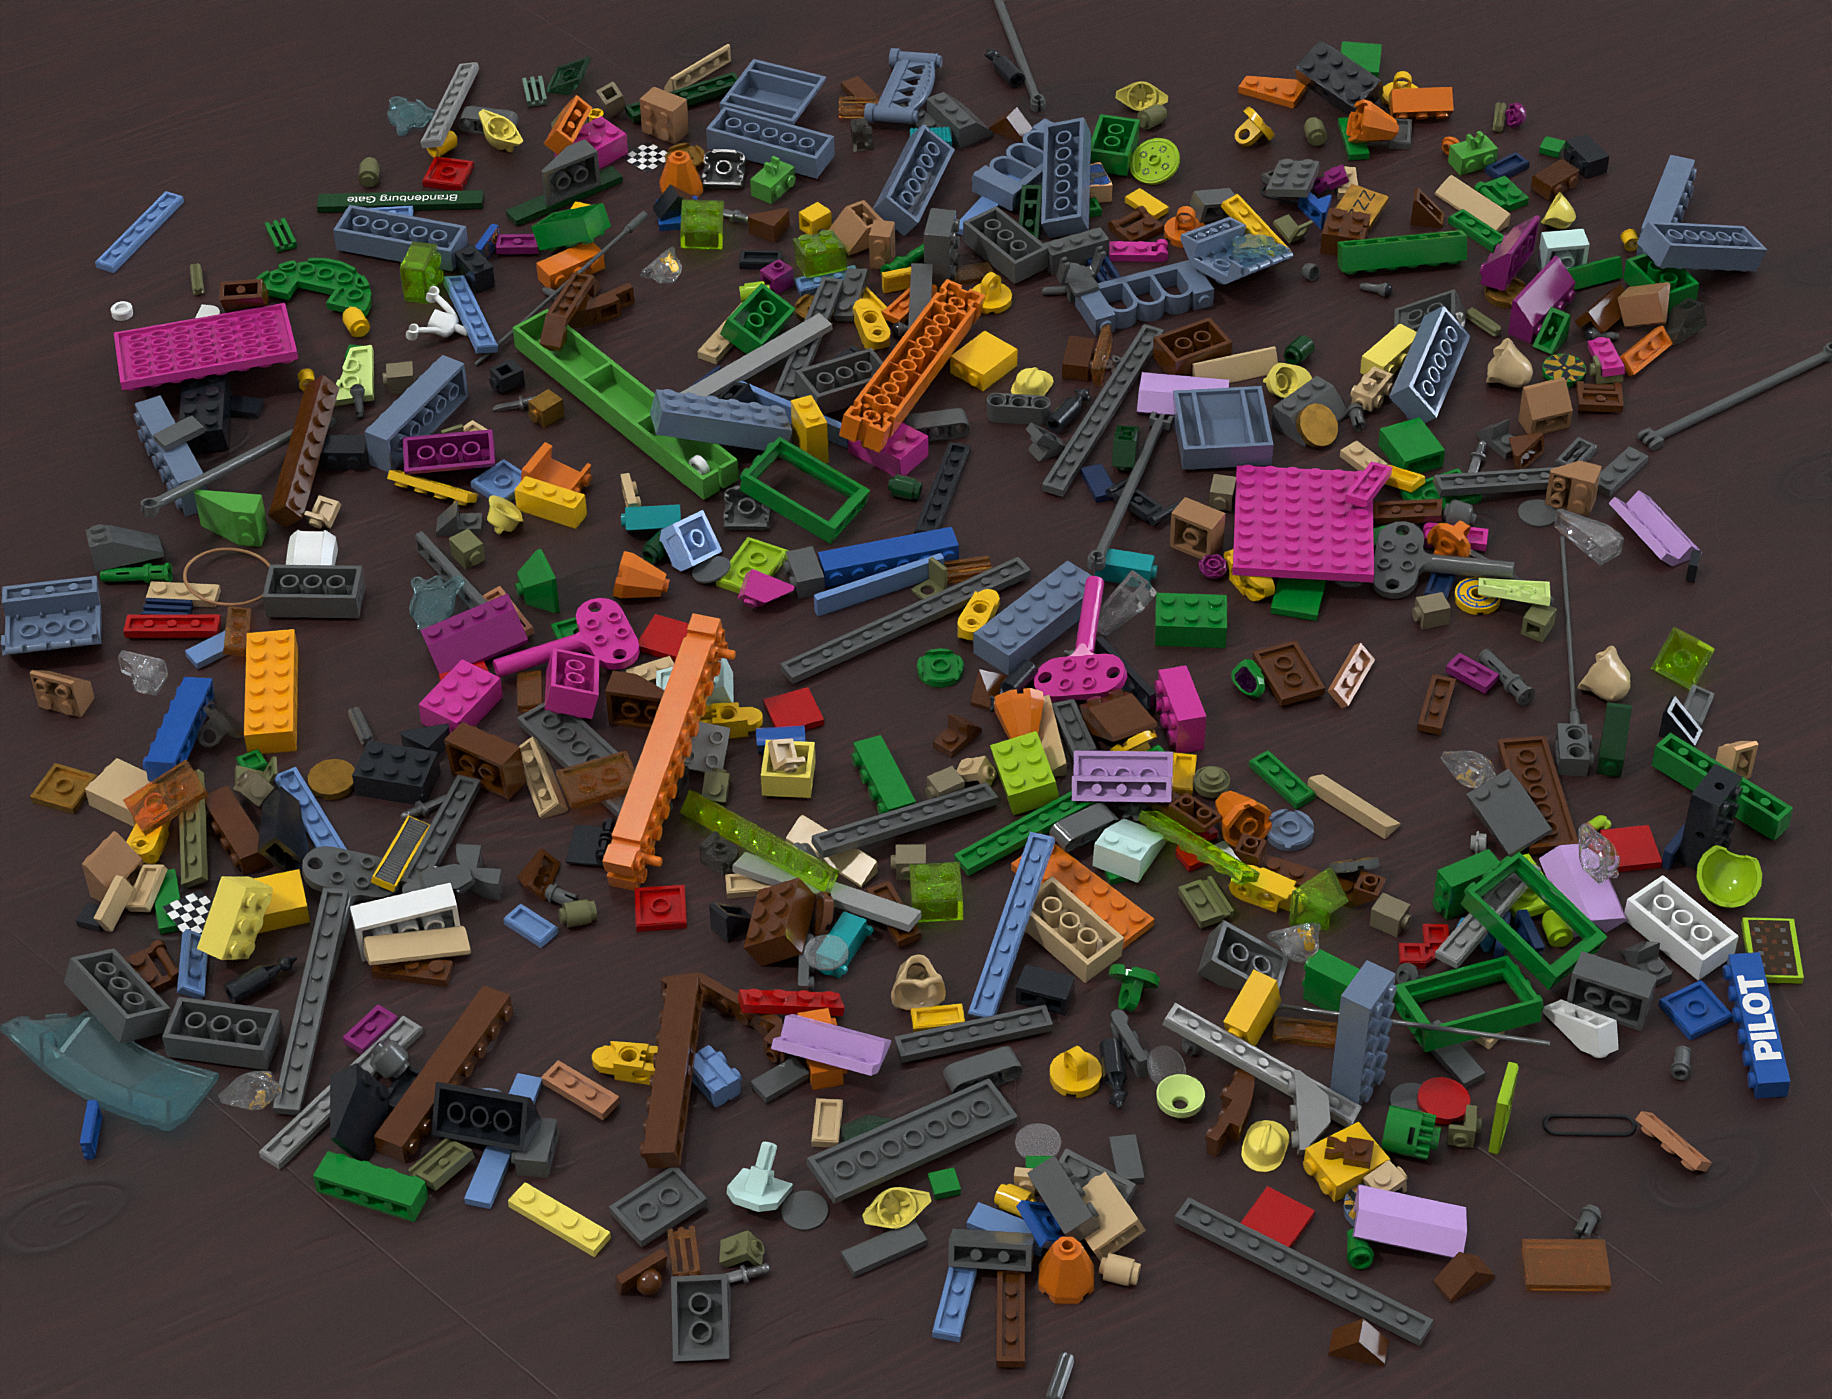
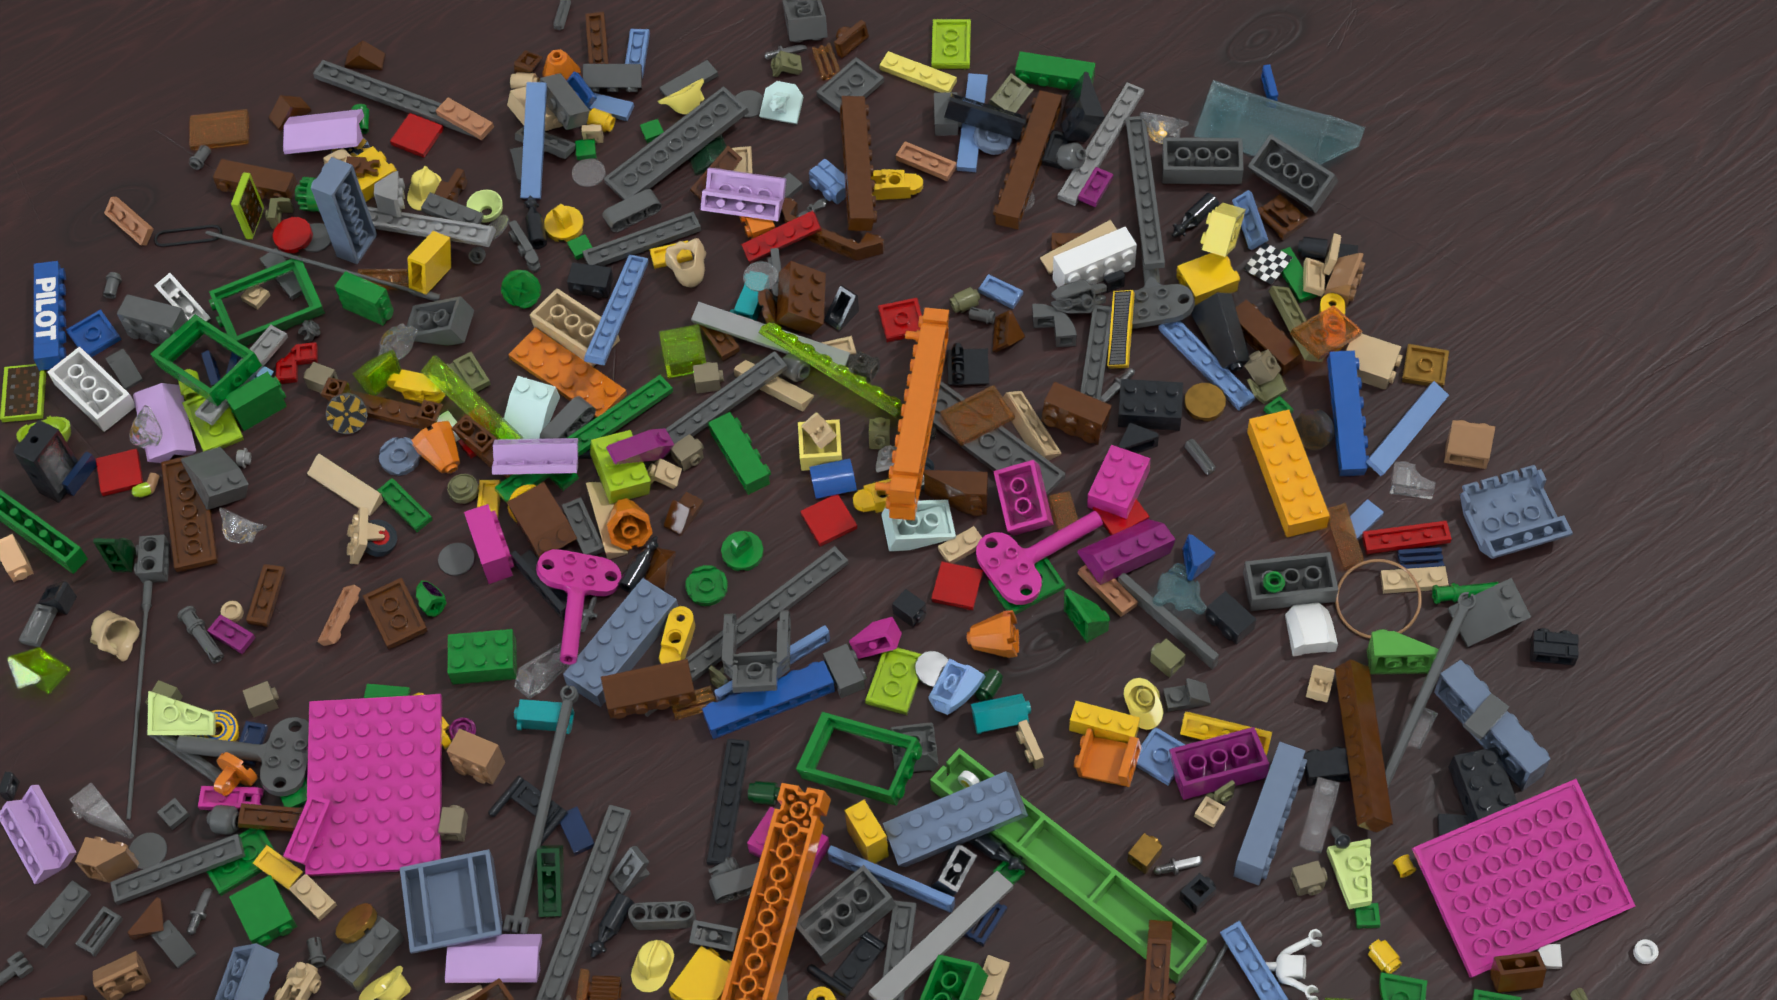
camera: 175 degrees right, 15 degrees up
none -> dark grey plate [157,798,190,830]
none -> reddish brown brick [213,159,298,200]
none -> tan tile [221,601,244,623]
none -> tan plate [347,507,397,564]
none -> dark grey plate [421,192,484,224]
none -> nougat plate [436,98,494,140]
none -> dark grey piece [438,543,475,576]
none -> reddish brown slope [514,50,543,74]
none -> medium blue tile [520,82,547,199]
none -> green tile [567,234,593,260]
none -> reddish brown slope [601,659,696,719]
none -> magenta slope [606,428,674,465]
none -> dark grey brick [689,920,740,953]
none -> reddish brown plate [690,146,743,200]
none -> dark grey pin [709,857,739,878]
none -> green tile [721,531,764,571]
none -> dark grey plate [722,610,791,693]
none -> dark grey piece [796,198,827,217]
none -> black brick [892,589,927,627]
none -> lime tile [932,19,971,69]
none -> blue slope [1182,534,1215,580]
none -> black brick [1206,591,1256,645]
none -> green plate [1263,571,1285,593]
none -> black brick [1298,236,1328,259]
none -> clear slope [1299,777,1340,853]
none -> medium blue tile [1366,381,1449,476]
none -> clear tile [1409,707,1438,750]
none -> black brick [1530,628,1579,666]

